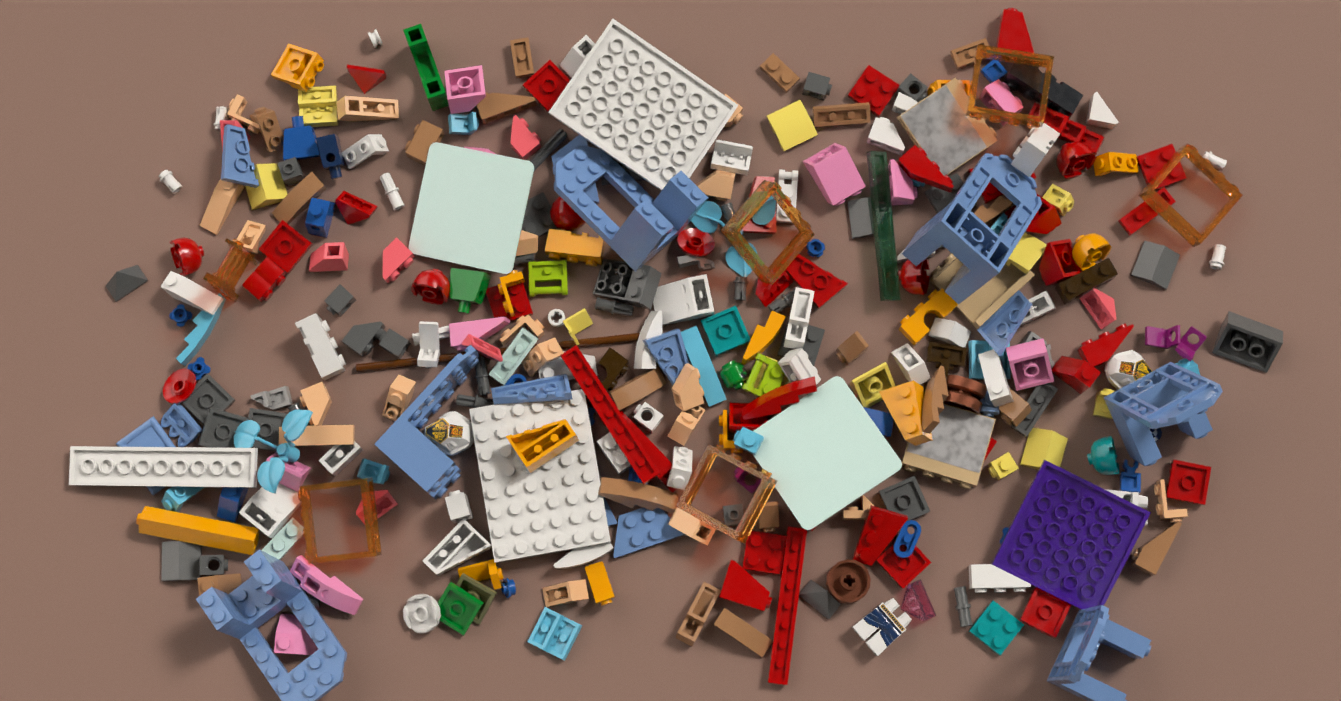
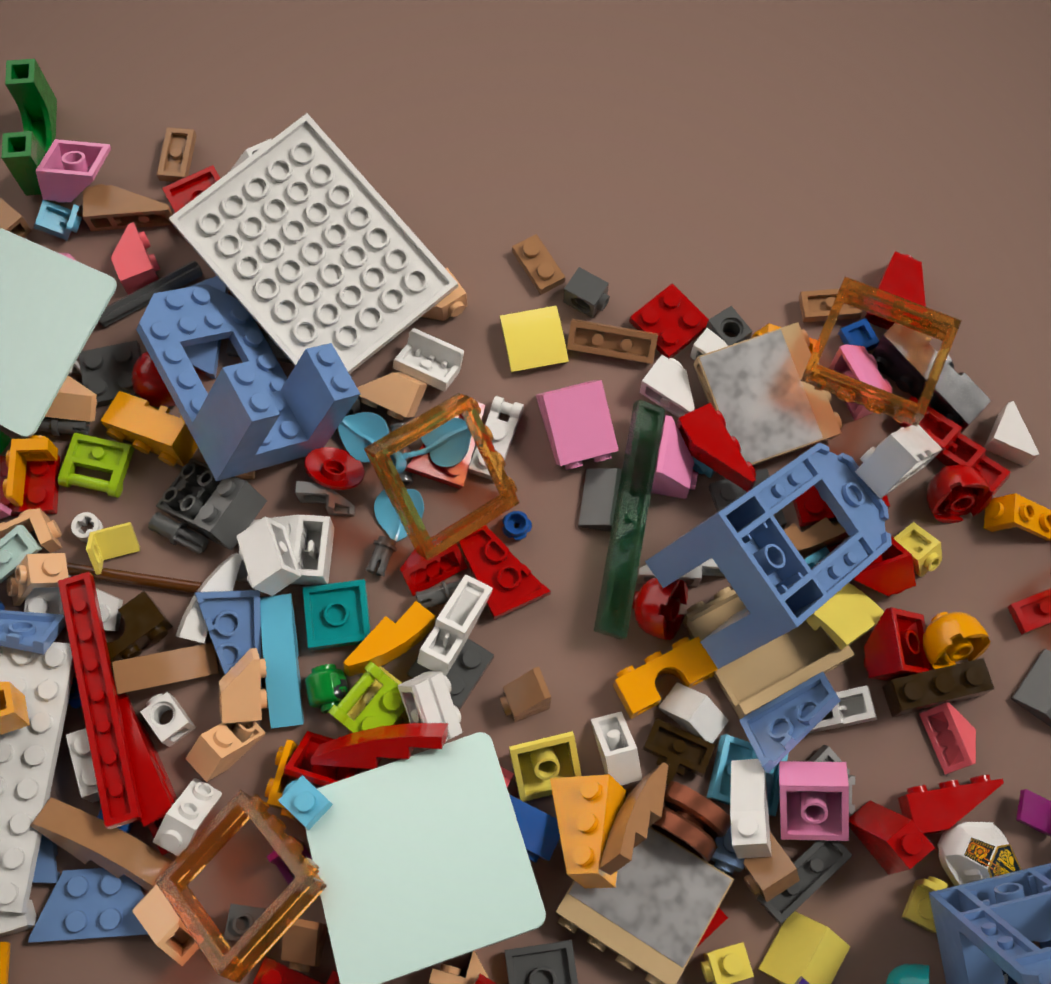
camera: 15 degrees right, 10 degrees down
none -> white brick [236,516,301,596]

